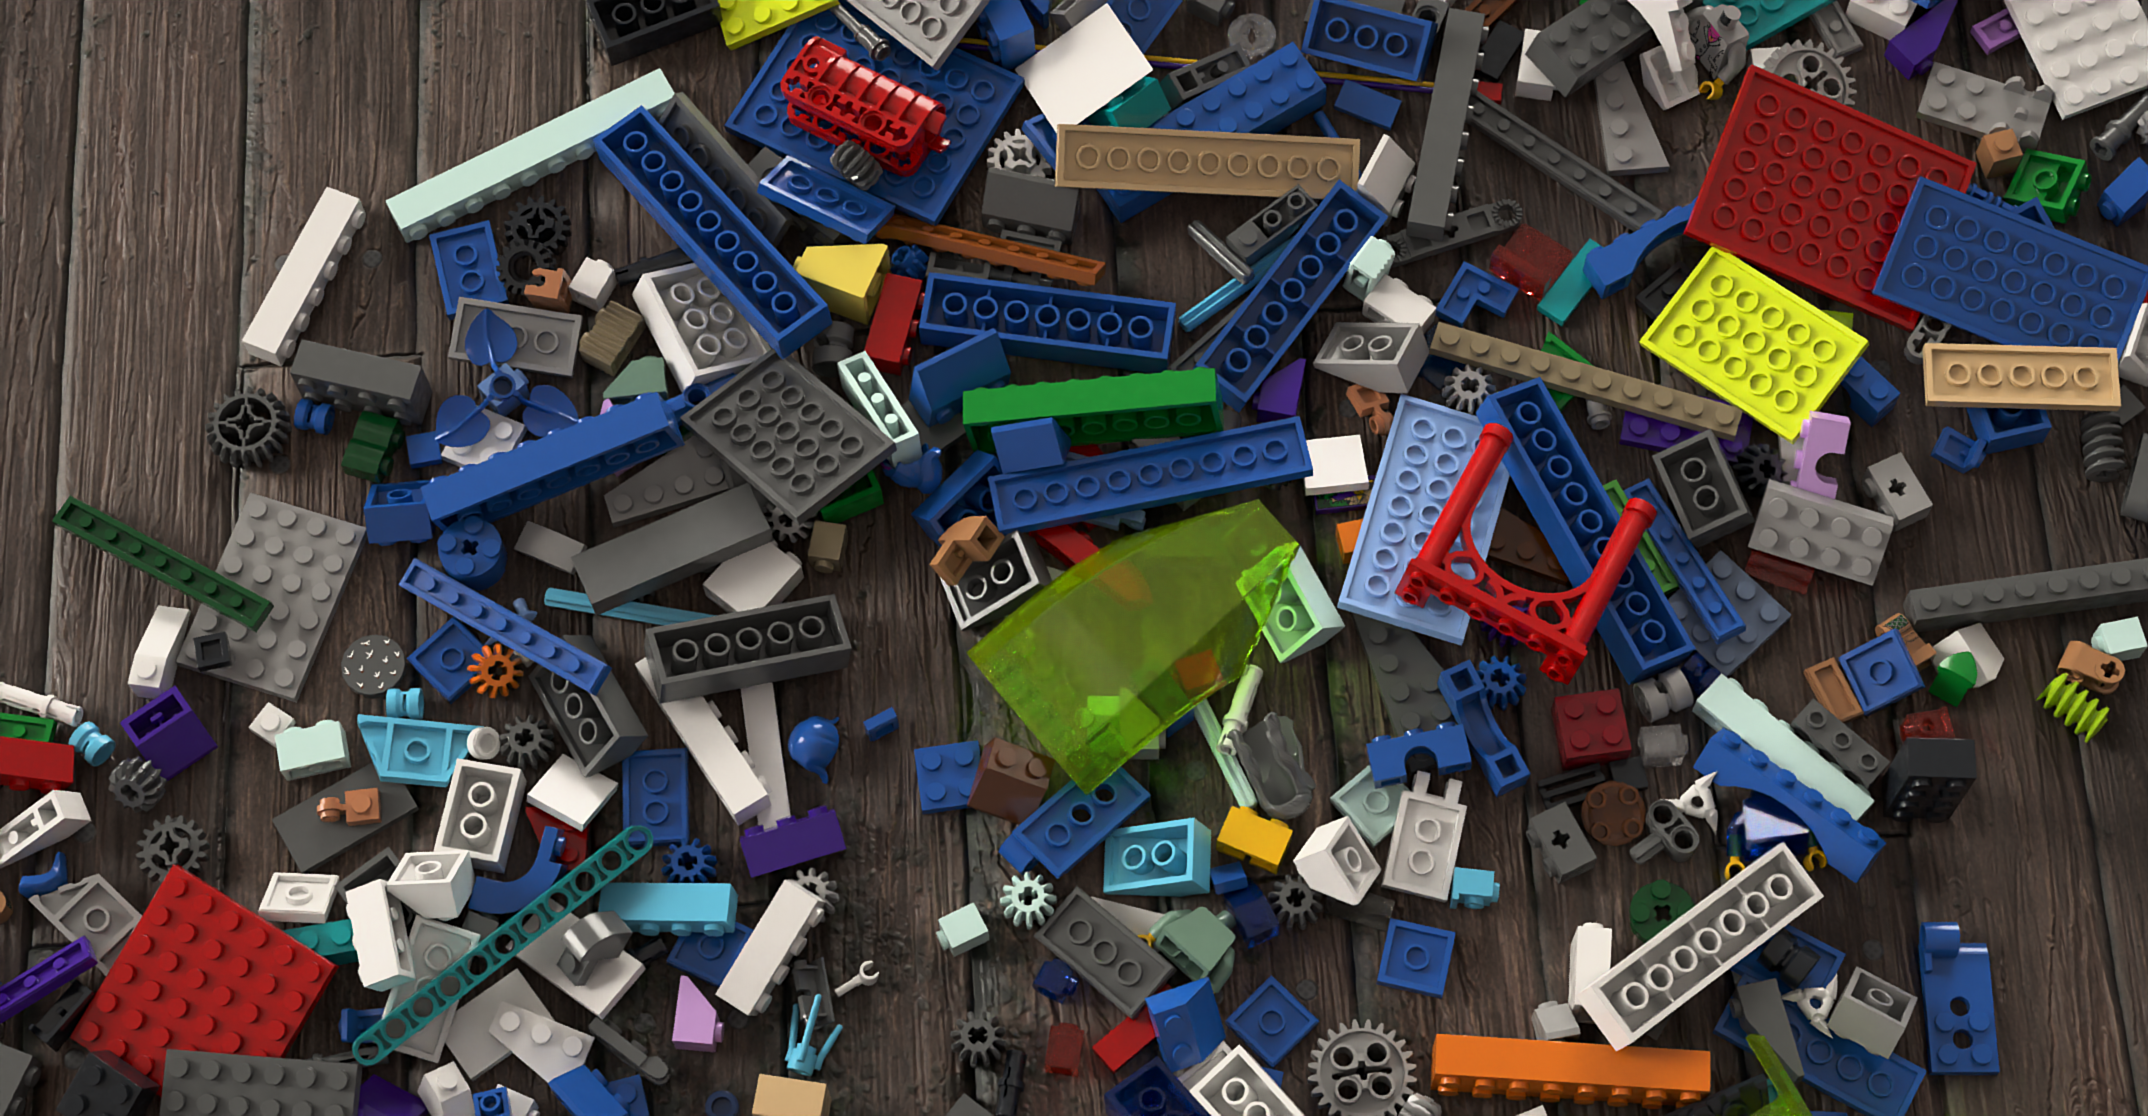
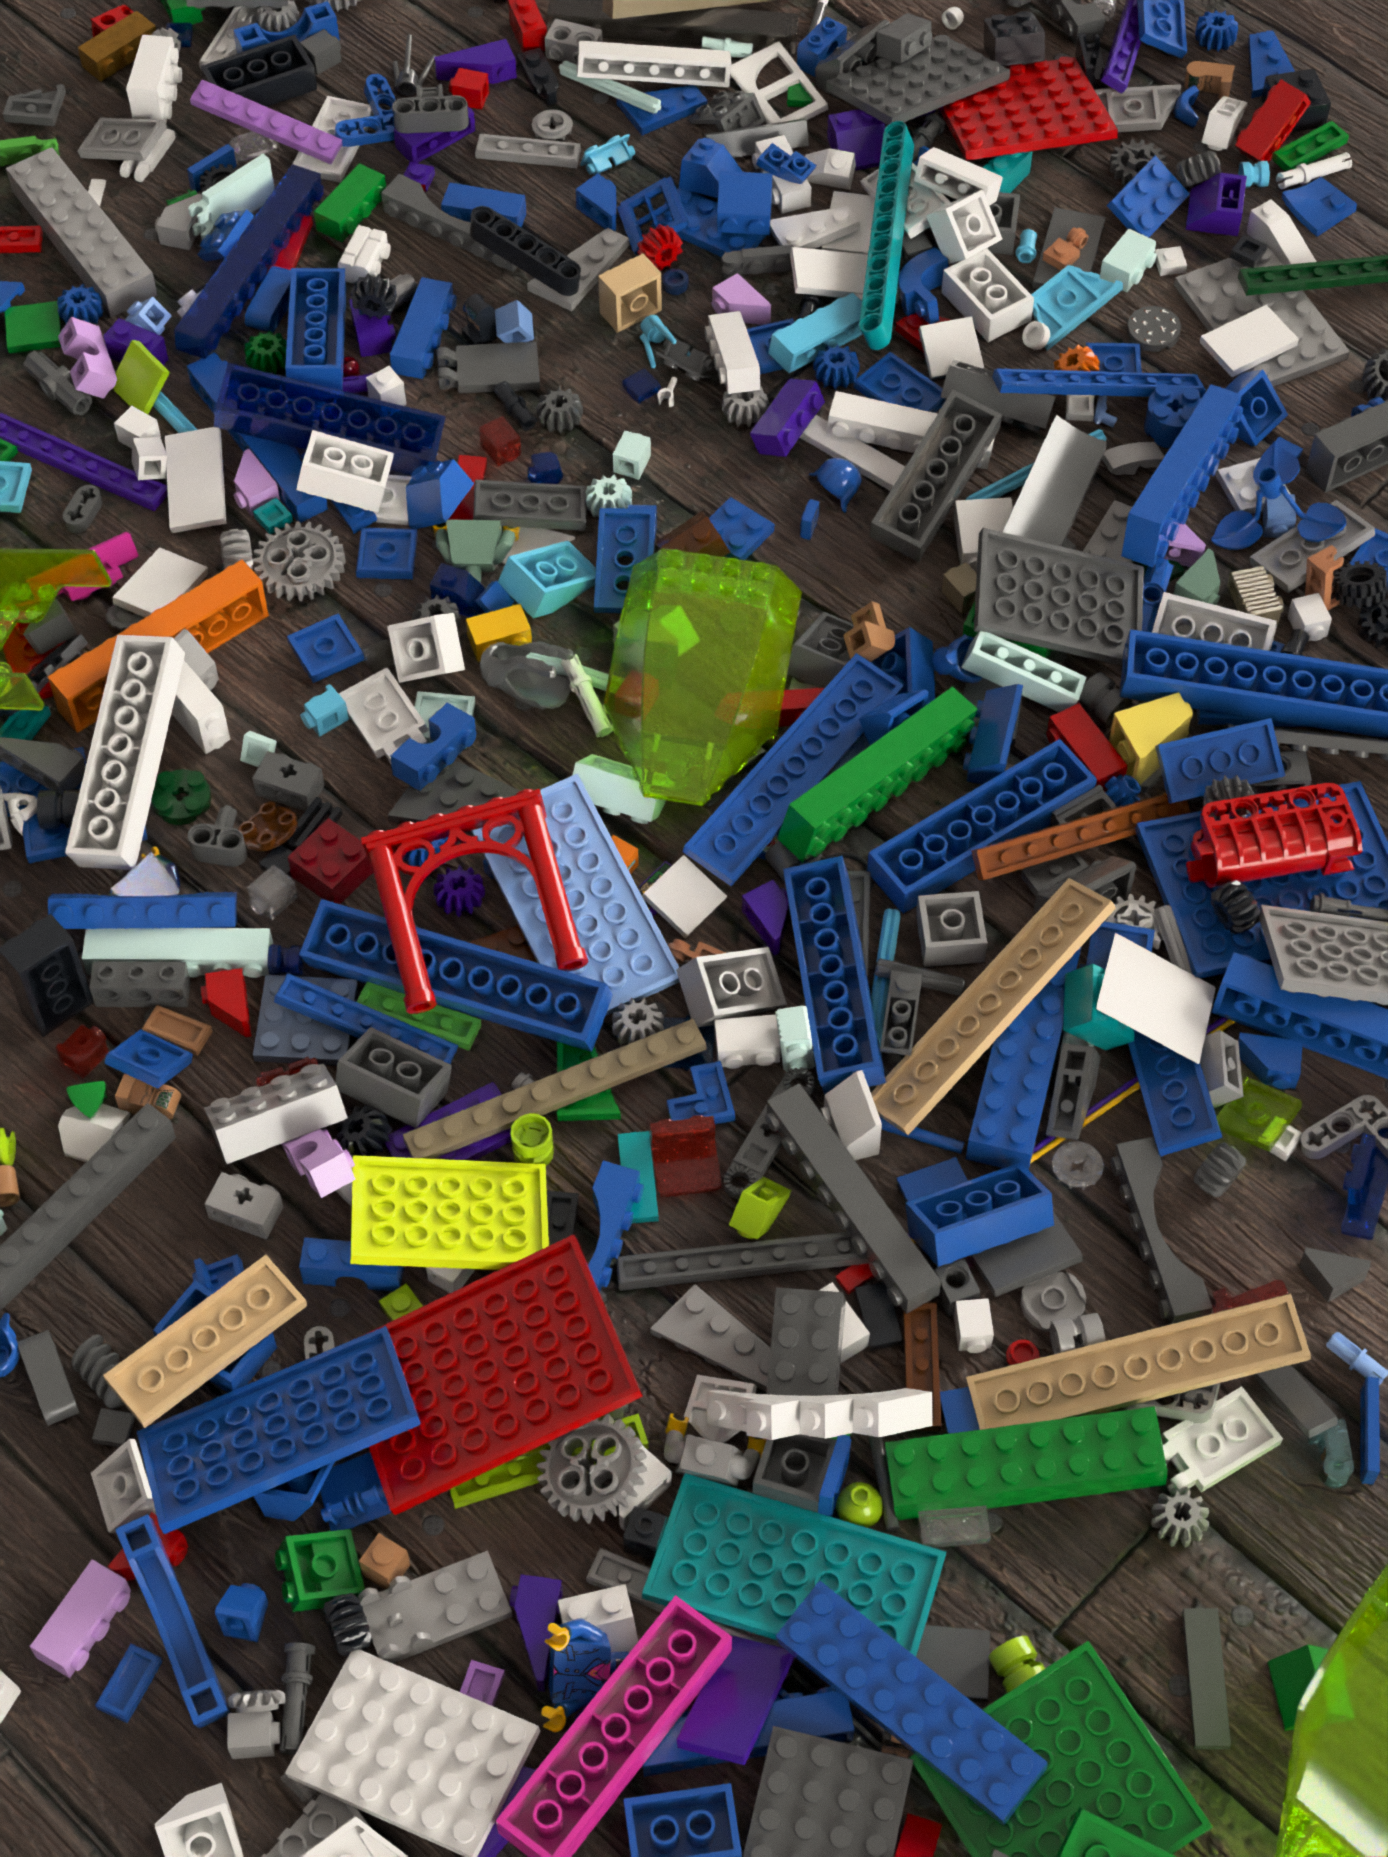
camera: 135 degrees right, 10 degrees down
white tile [258,872,340,923] -> none
dark green brick [341,410,405,484] -> none
medium azure wheel [386,688,424,720] -> none
dark grey gear [499,714,555,771] -> none
dark grey brick [557,911,633,986] -> none
blue arch [1437,659,1530,798] -> none
light grey wheel [1633,667,1694,723] -> none
white piece [1660,771,1718,835] -> none
none -> red slope [201,968,252,1037]
none -> light aqua tile [240,731,277,767]
none -> black gear [323,1593,372,1656]
none -> lime wheel [510,1113,554,1166]
none -> clear blue tile [623,368,661,403]
none -> black brick [623,1506,667,1561]
none -> lime slope [729,1177,792,1239]
none -> light grey brick [916,891,987,967]
none -> medium azure pin [1015,229,1037,263]
none -> blue plate [1106,155,1190,238]
none -> light grey axle [1154,905,1193,975]
none -> white tile [1200,305,1299,377]
none -> black gear [1211,880,1260,935]
none -> blue plate [1282,177,1357,237]

